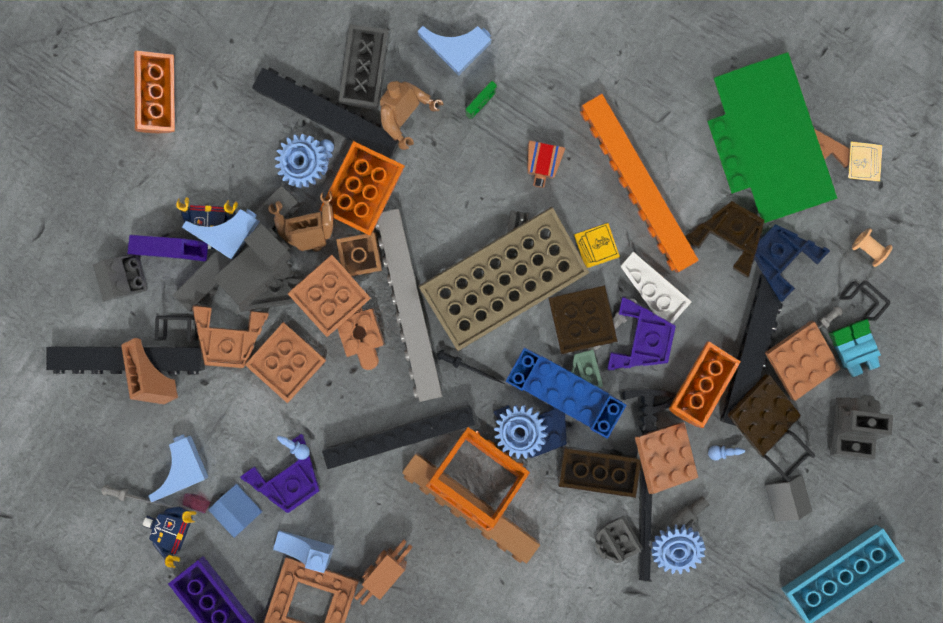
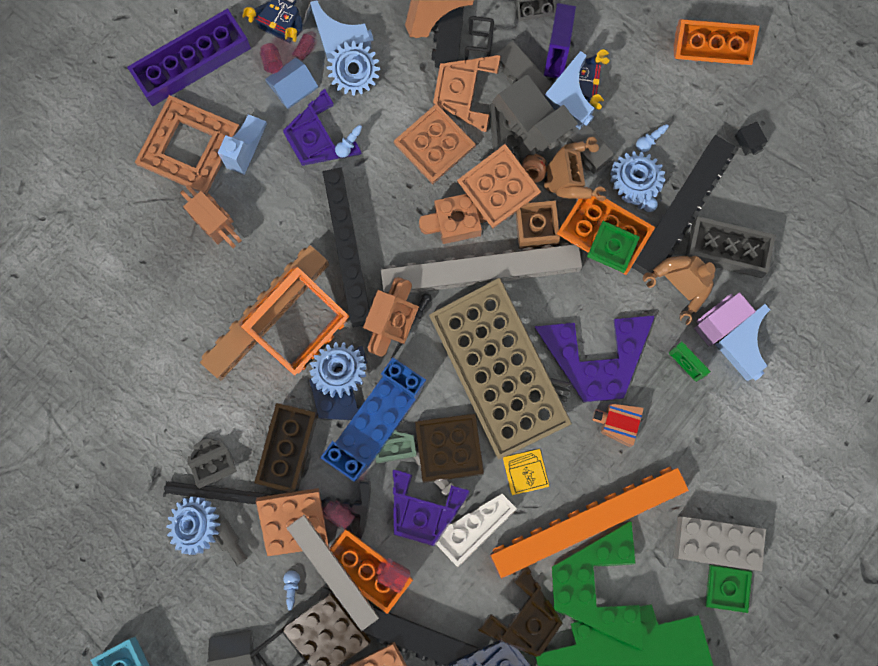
camera: 95 degrees right, 10 degrees down
none -> clear pink brick [260,43,283,73]
none -> light grey tile [287,514,379,631]
none -> clear pink brick [323,500,355,529]
none -> light blue gear [327,41,380,96]
none -> nougat brick [363,277,419,356]
none -> clear pink brick [376,558,410,594]
none -> nougat head [522,154,547,183]
none -> dark purple wing [535,316,654,403]
none -> green wing [552,522,644,650]
none -> green tile [587,221,640,273]
none -> light blue bar [636,124,669,152]
none -> light grey brick [673,517,766,571]
none -> lavender brick [694,292,756,347]
none -> green tile [705,565,752,613]
none -> black brick [735,122,768,156]

